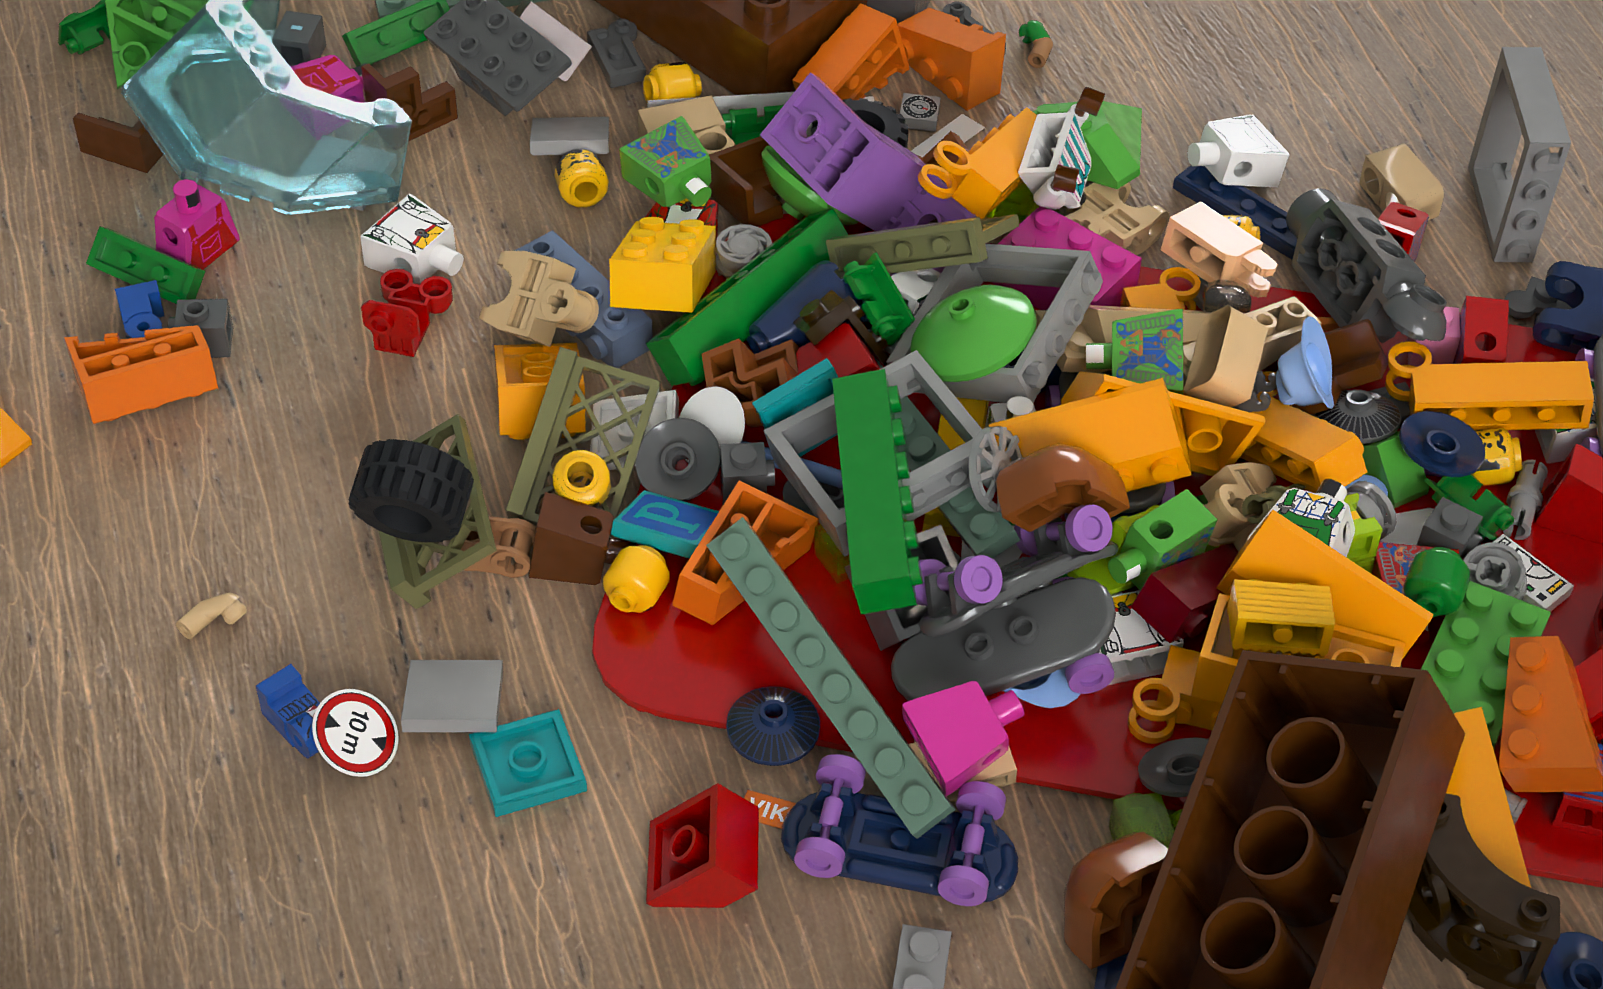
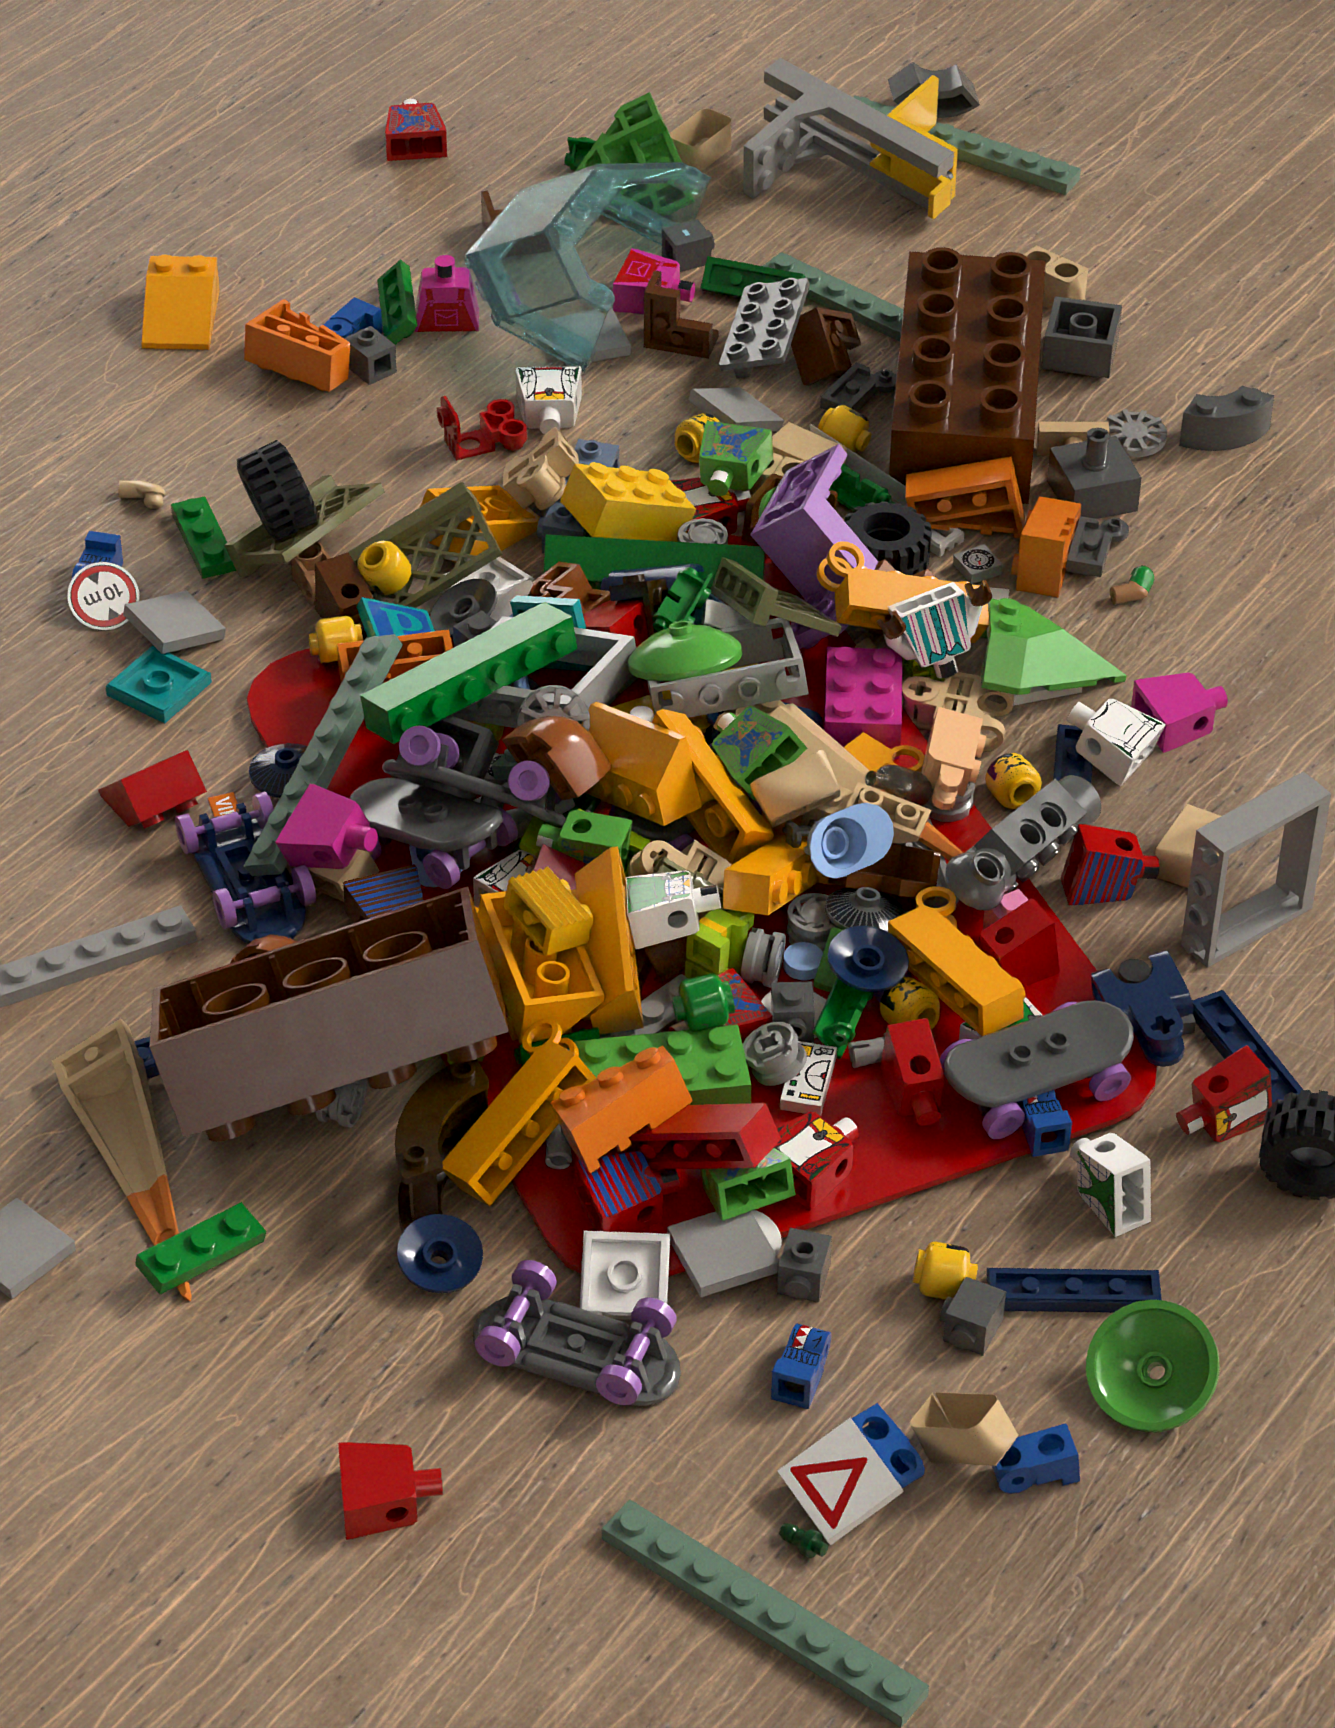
camera: 55 degrees right, 5 degrees down
none -> green plate [171,496,236,579]
none -> reddish brown torso [343,864,423,923]
none -> dark pink torso [1131,672,1228,753]

